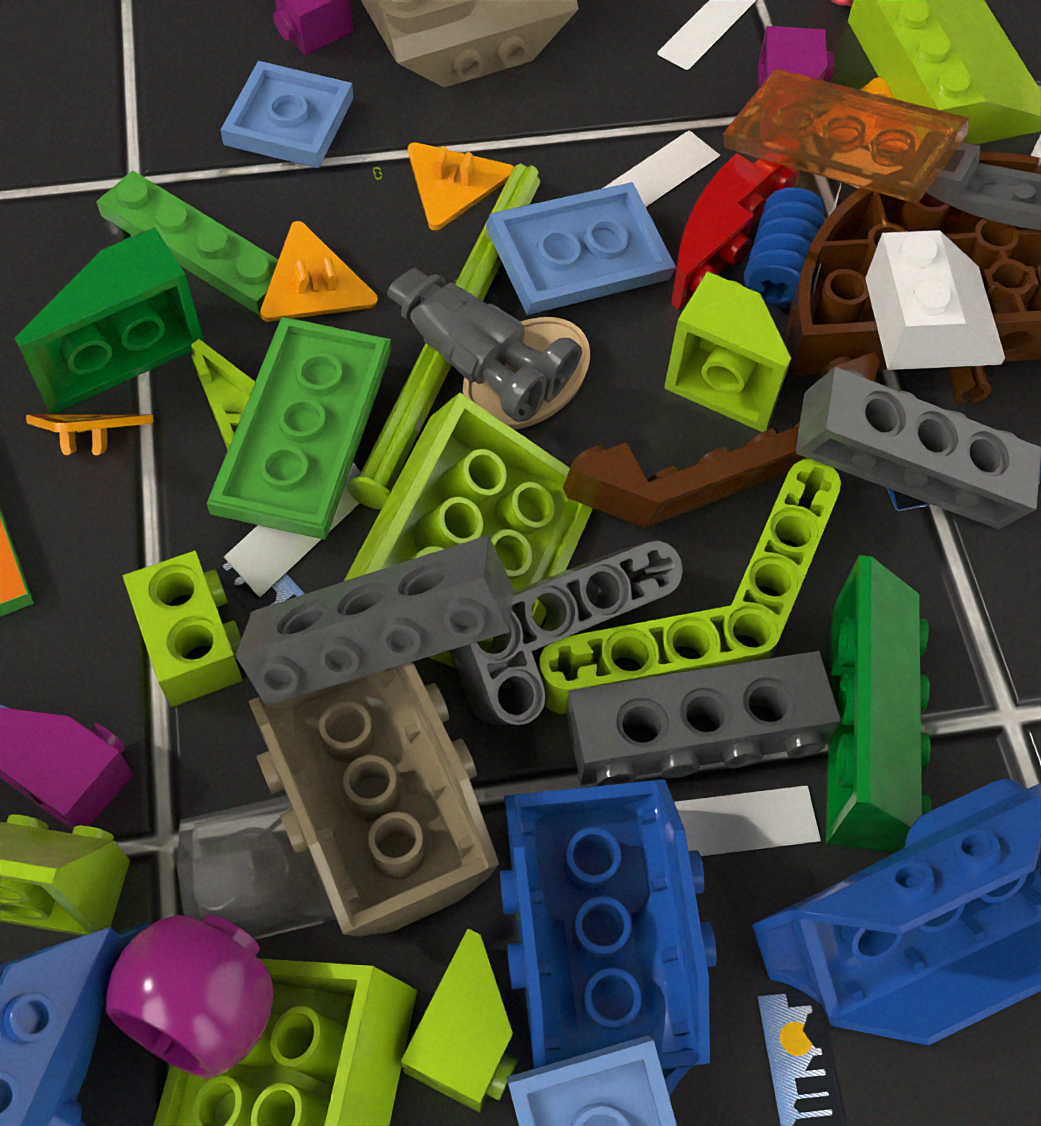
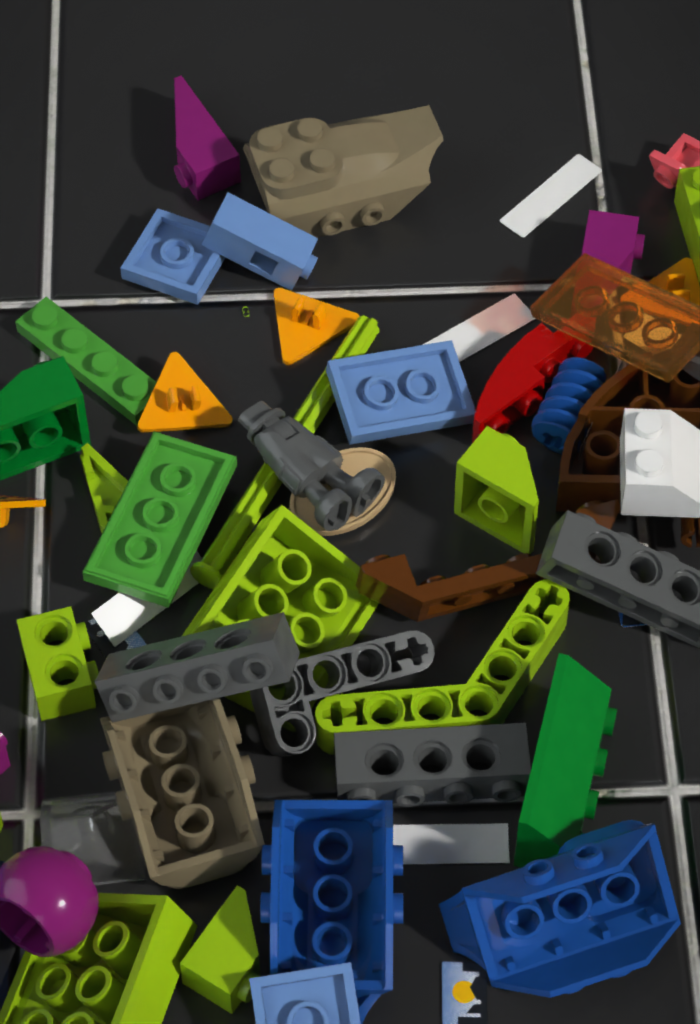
camera: 10 degrees right, 5 degrees down
none -> medium blue brick [201,192,318,291]

